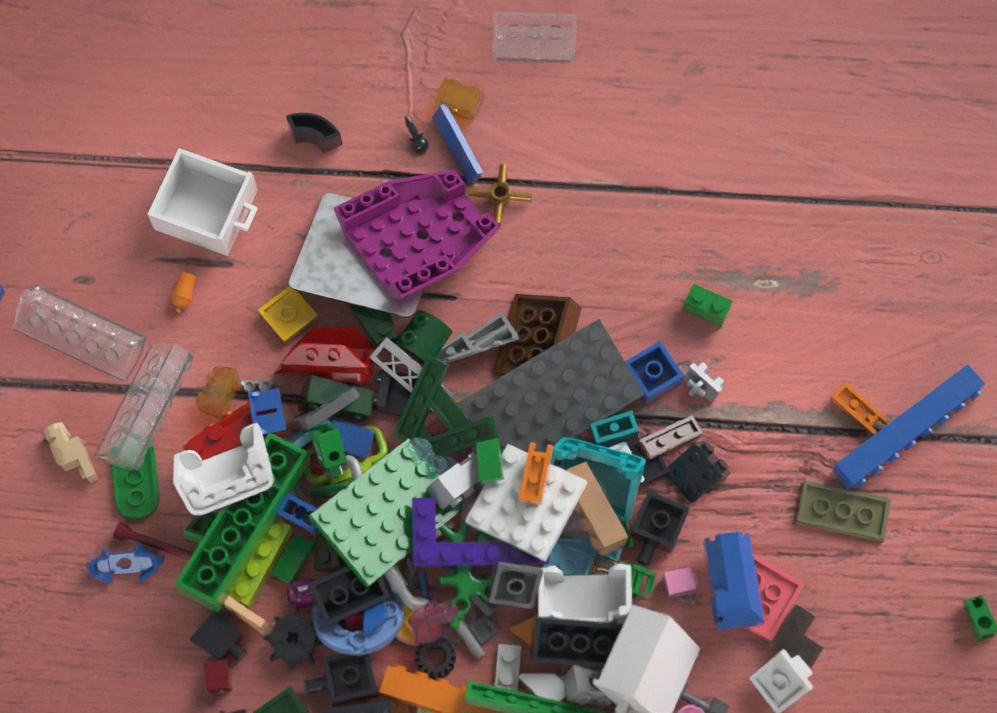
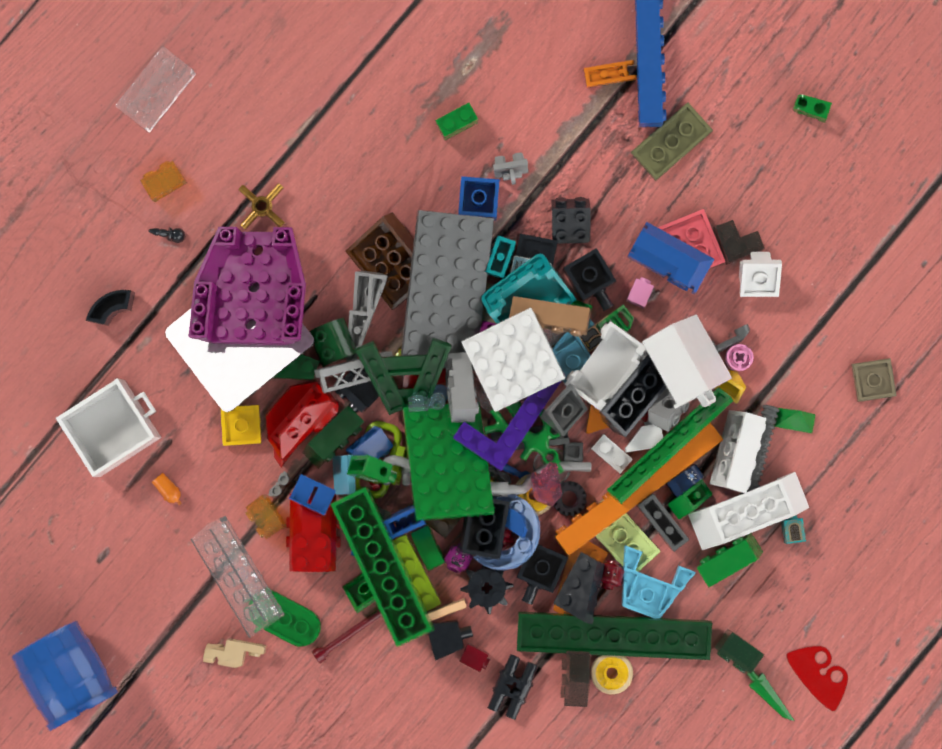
camera: 45 degrees left, 15 degrees up
clear slope [13,284,146,382] -> none
blue piece [86,544,165,584] -> none
white windscreen [173,423,273,515] -> none
dark grey beam [288,386,360,432] -> none
green bar [309,483,350,499] -> none
blue tile [432,104,483,185] -> none
green slope [476,438,504,484] -> none
orange hinge [519,442,553,504] -> none
tile [637,415,703,461] -> none

